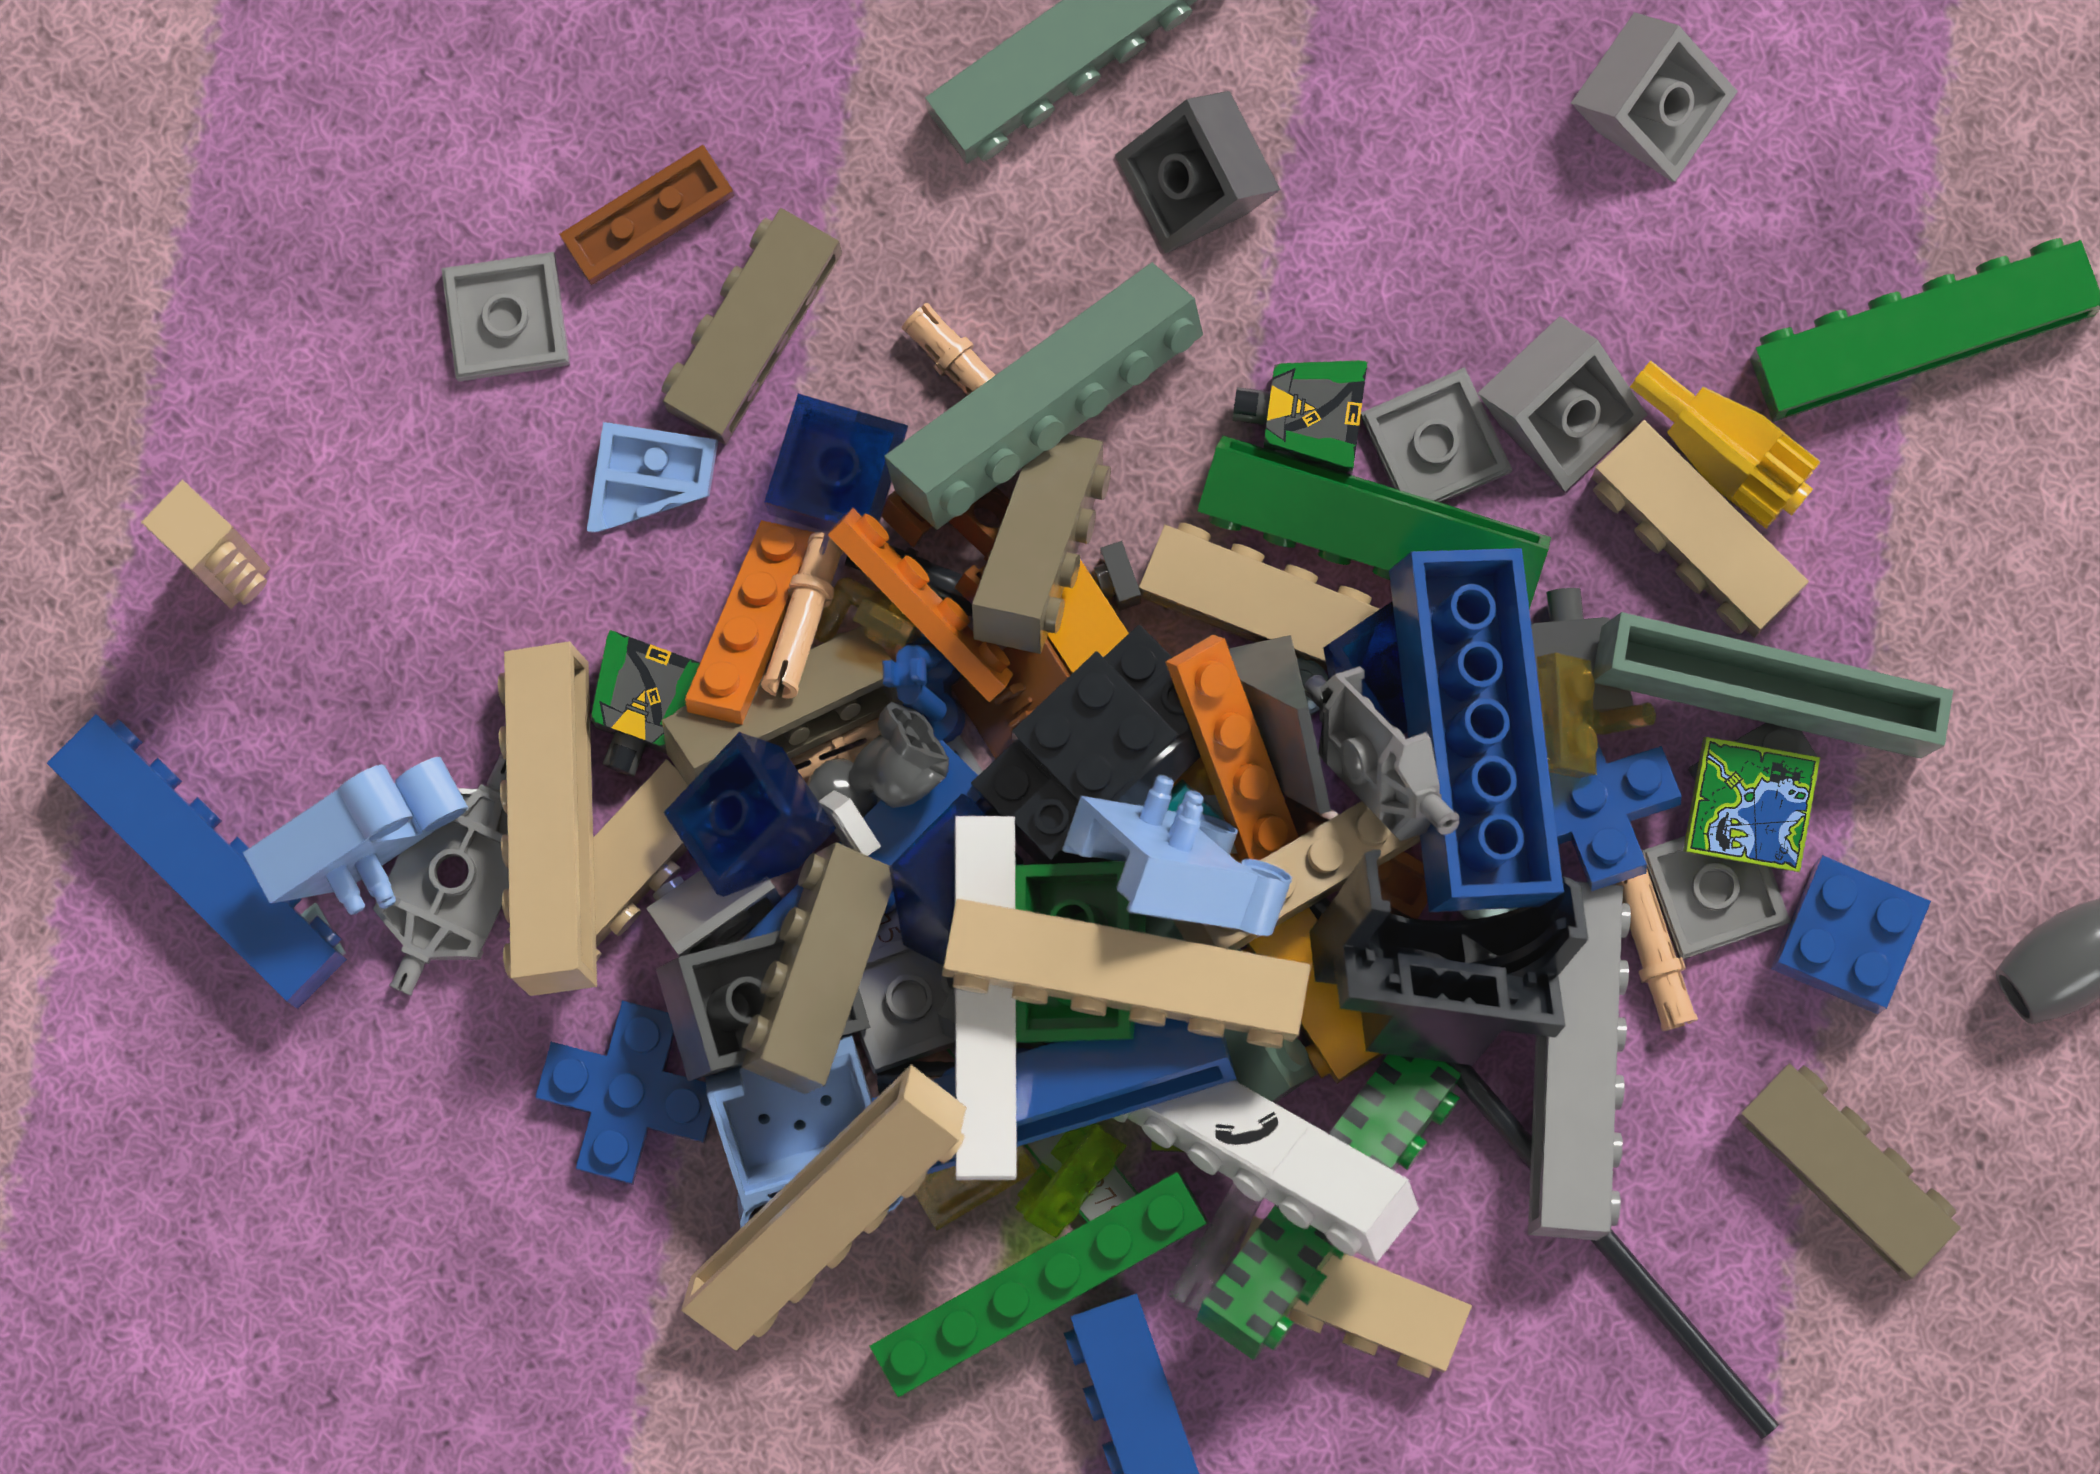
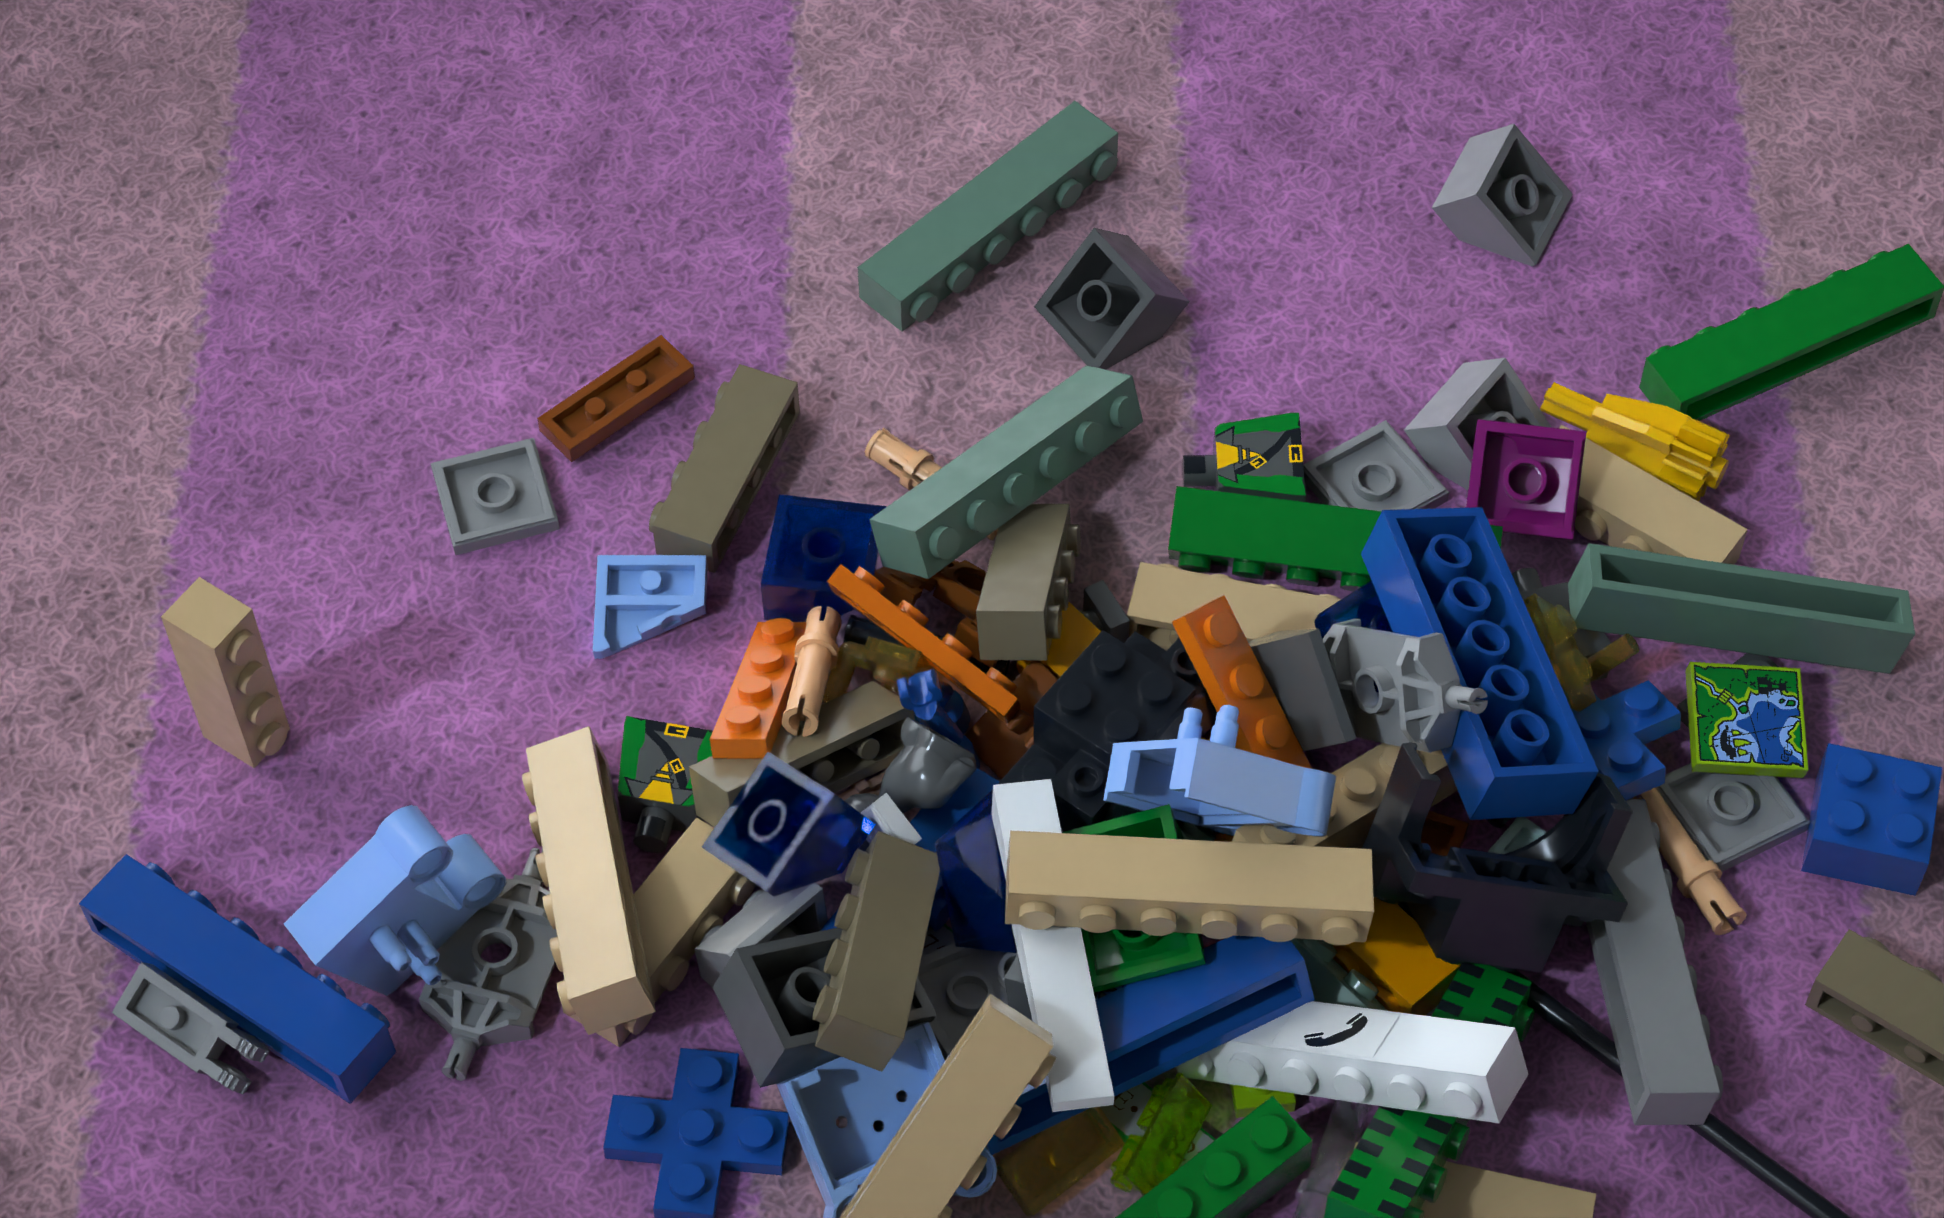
camera: 15 degrees left, 25 degrees down
none -> light grey hinge [112,962,270,1095]
none -> magenta slope [1466,419,1587,540]

